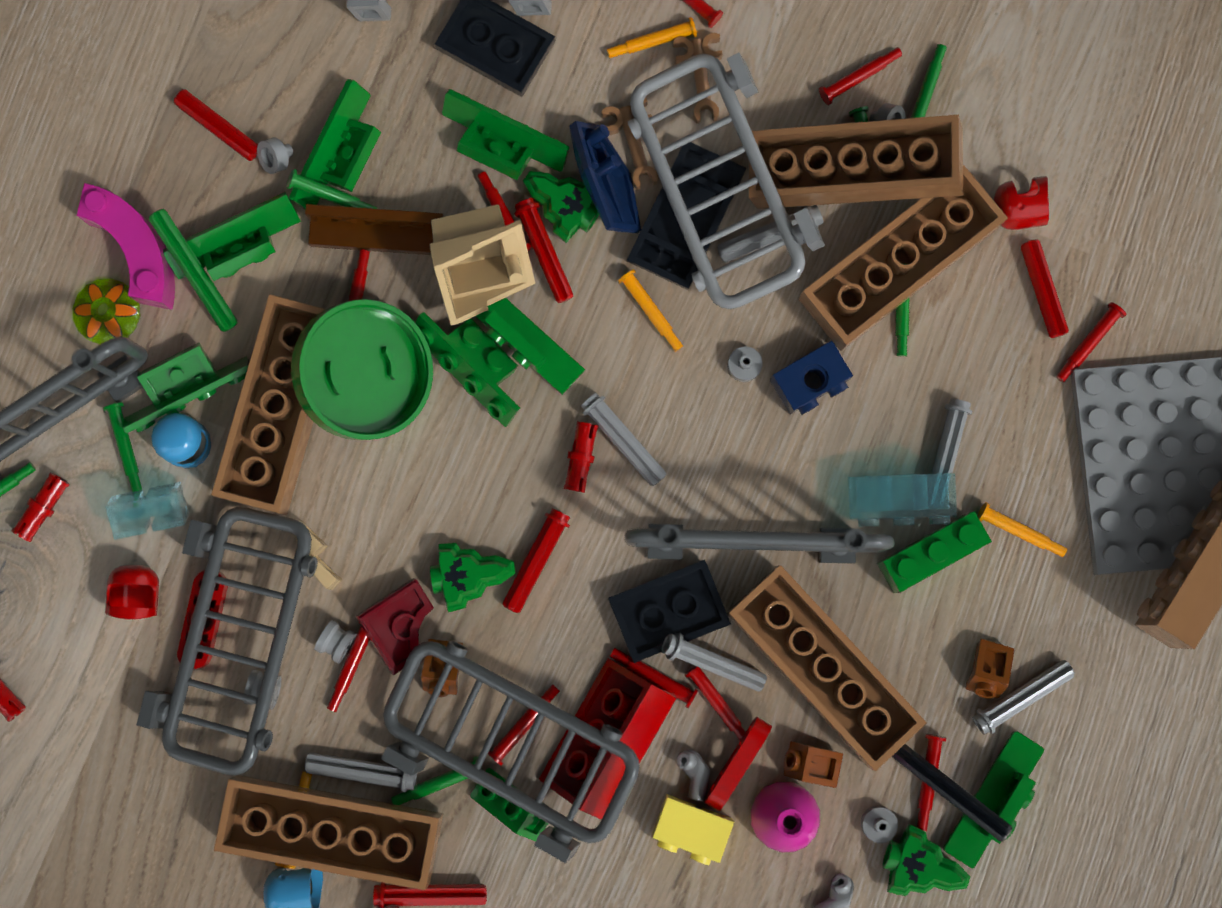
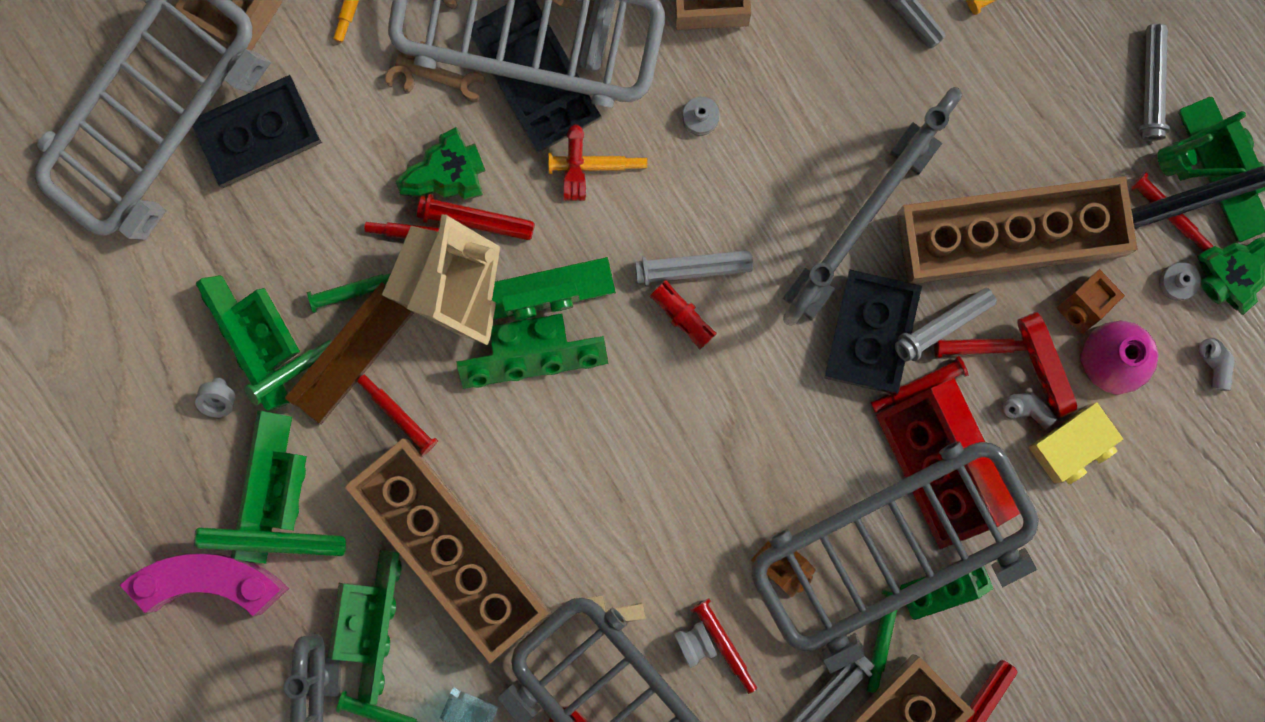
camera: 55 degrees left, 0 degrees up
clear neon green dish [73,278,140,344] -> none
dark azure helmet [151,413,211,468] -> none
red axle [174,89,258,161] -> none
green piece [291,300,433,440] -> none
dark red tile [355,578,434,675] -> none
green rock [430,543,516,613] -> none
green bracket [442,89,570,180] -> none
red piece [488,684,560,766] -> none
red axle [502,508,570,613] -> none
dark blue piece [569,121,641,233] -> none
dark blue brick [770,341,853,415] -> none
clear light blue brick [848,473,957,527] -> none
green brick [877,511,992,593] -> none
dark orange bracket [965,639,1015,699] -> none
none -> green piece [307,273,391,313]
none -> red piece [563,125,586,201]
none -> green plant [1158,111,1246,181]

